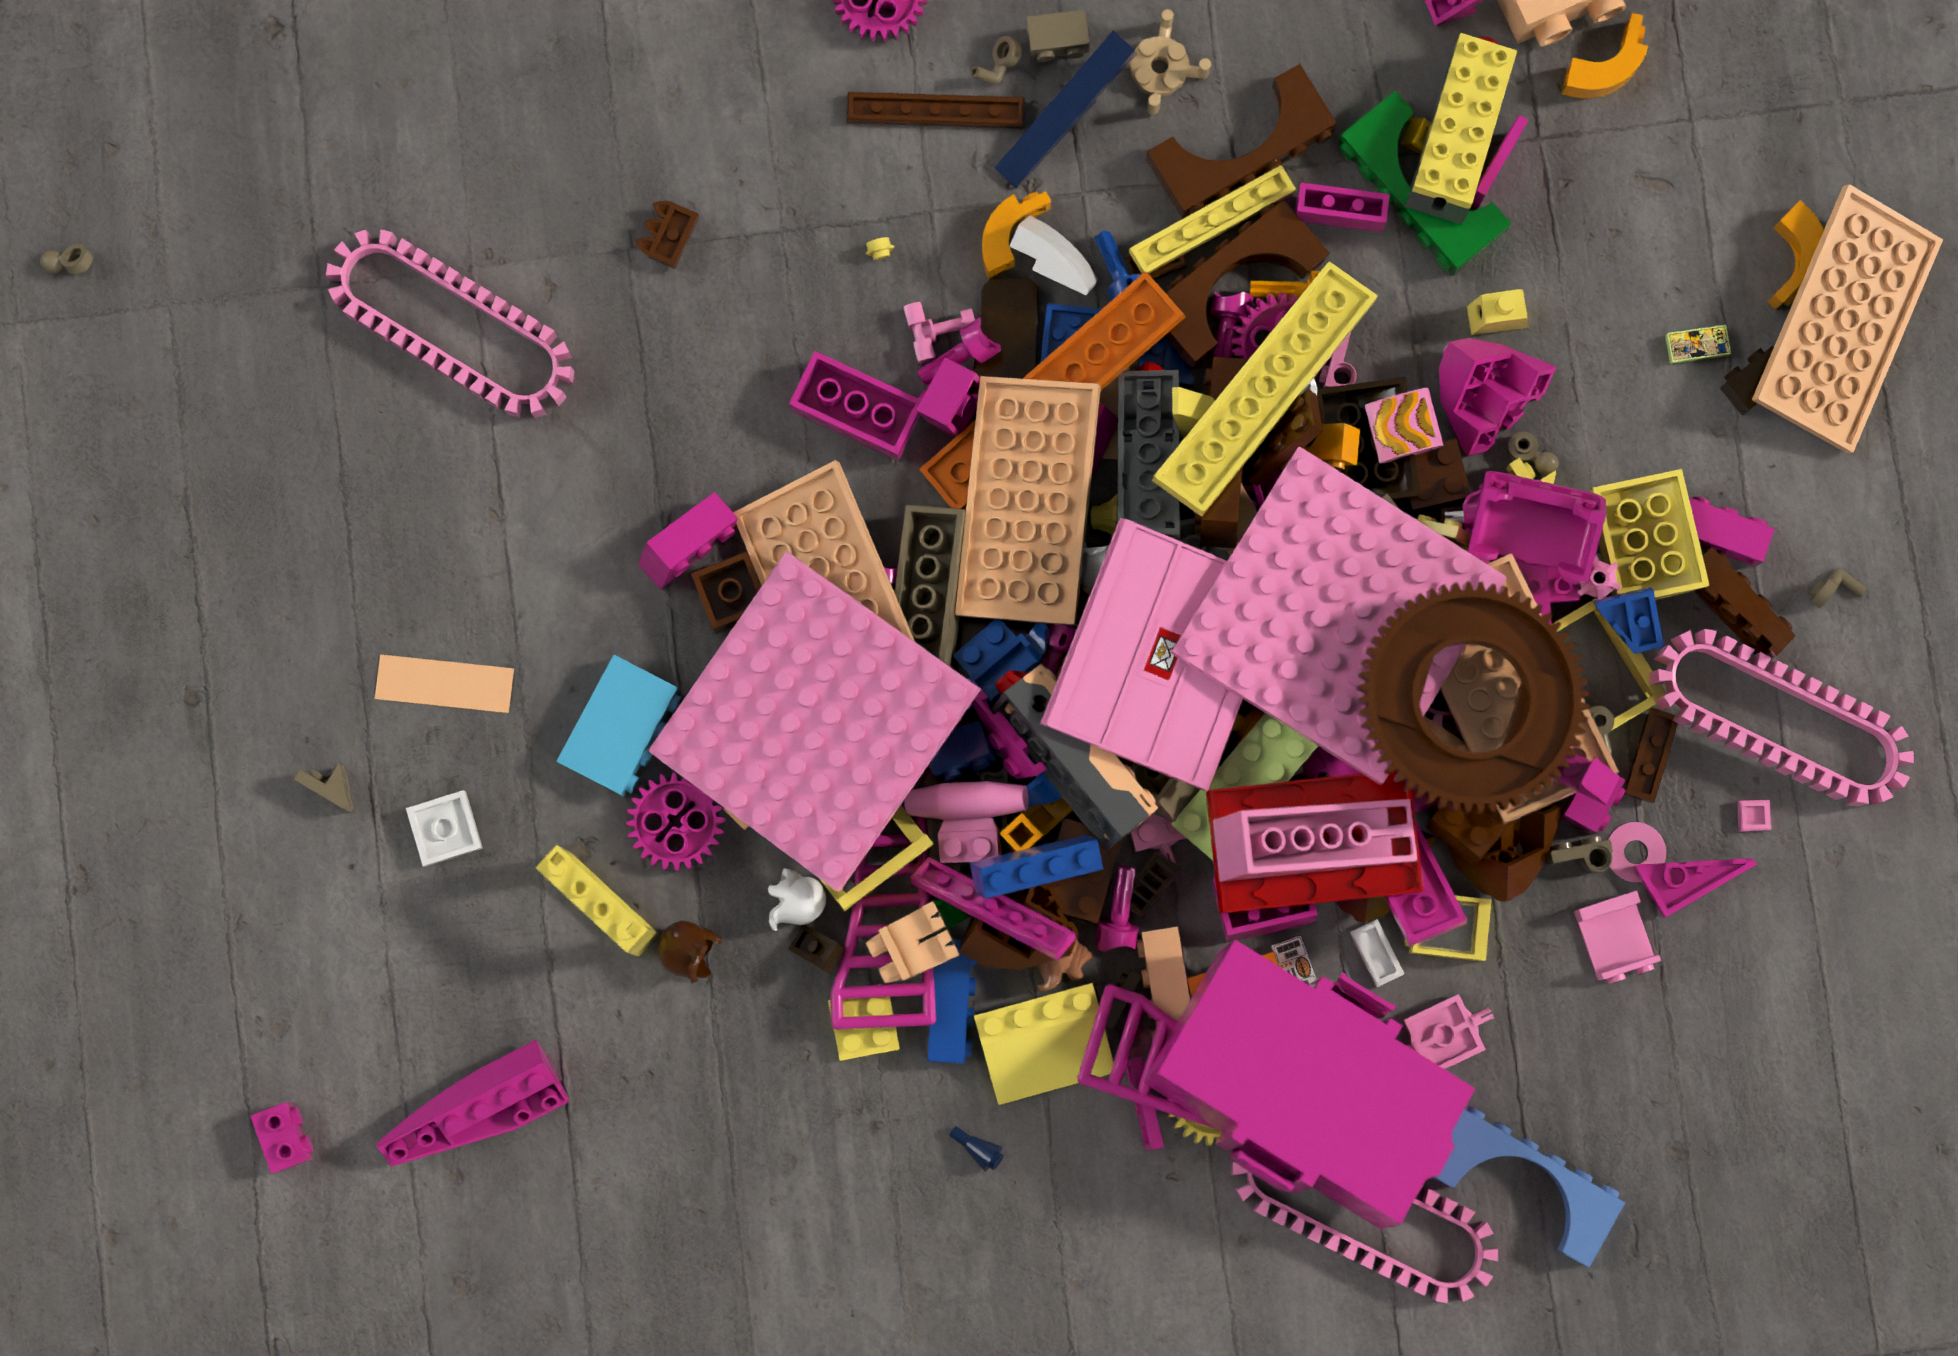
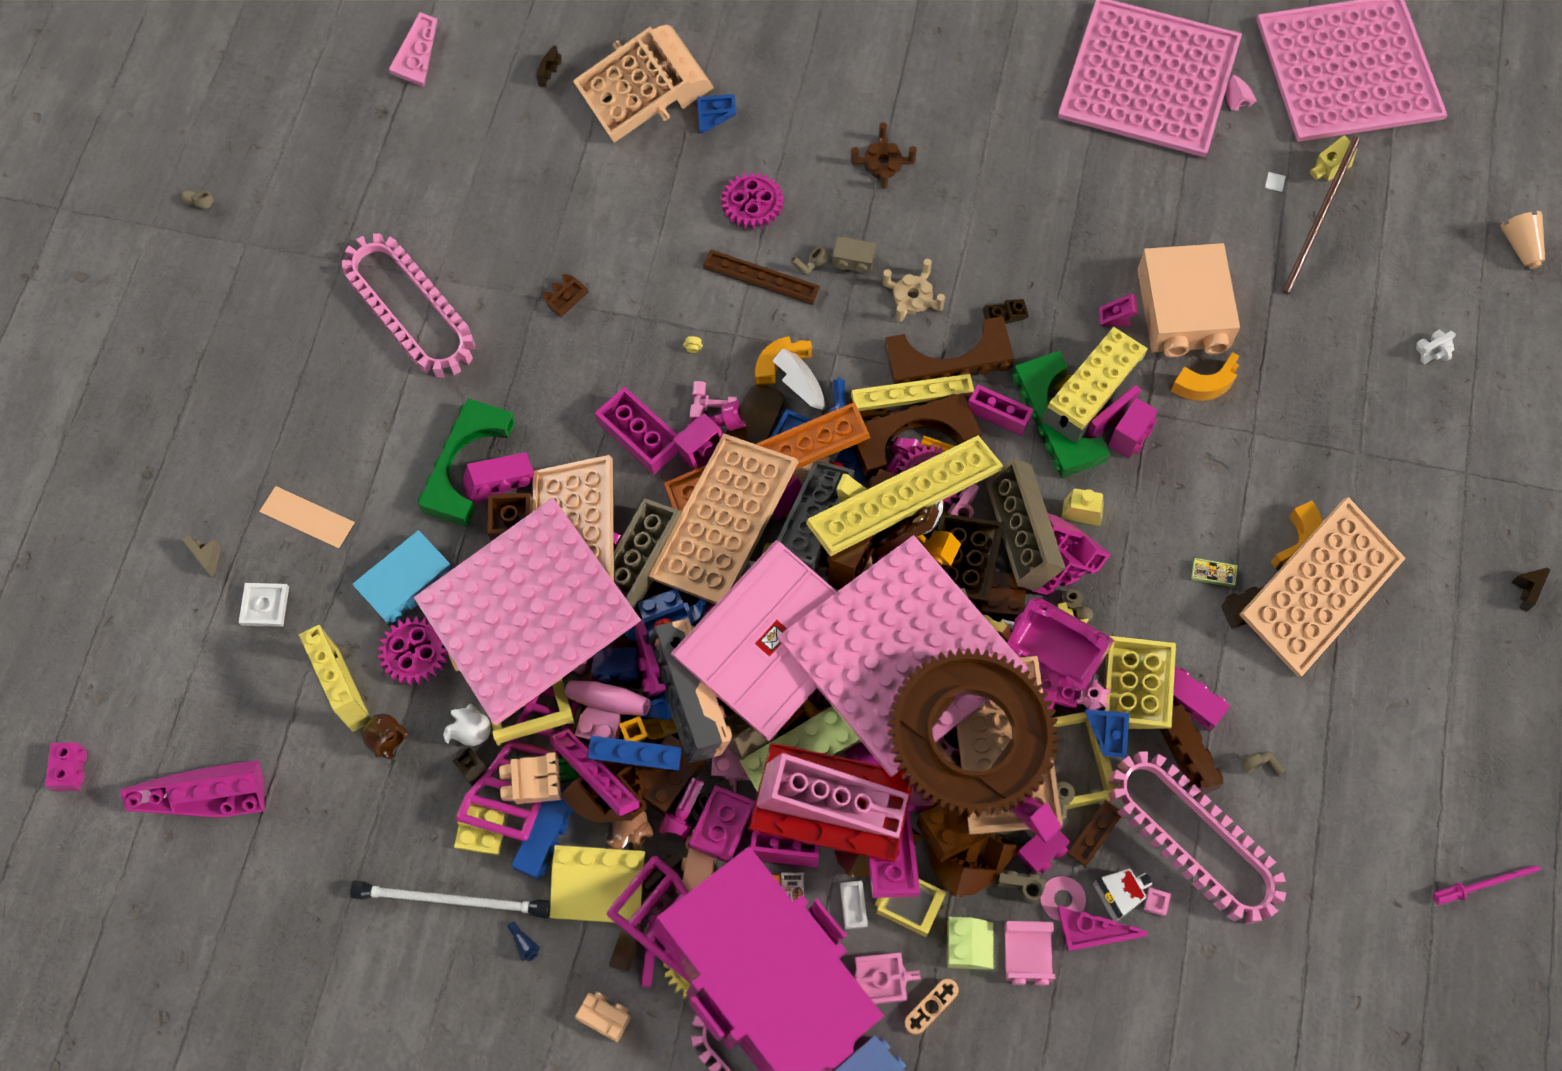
camera: 20 degrees right, 15 degrees down
dark blue slope [994,30,1136,189] -> none
slope [1365,388,1444,463] -> none
none -> white hose [350,880,551,919]
none -> green arch [418,398,516,527]
none -> light nougat brick [575,992,631,1042]
none -> dark brown slope [609,925,645,972]
none -> dark pink tile [688,785,755,863]
none -> light nougat beam [905,979,959,1035]
none -> yellowish green slope [947,917,993,970]
none -> dark brown slope [982,299,1029,324]
none -> dark tan brick [986,459,1066,591]
none -> white torso [1093,869,1152,922]
none -> dark pink brick [1109,398,1158,459]

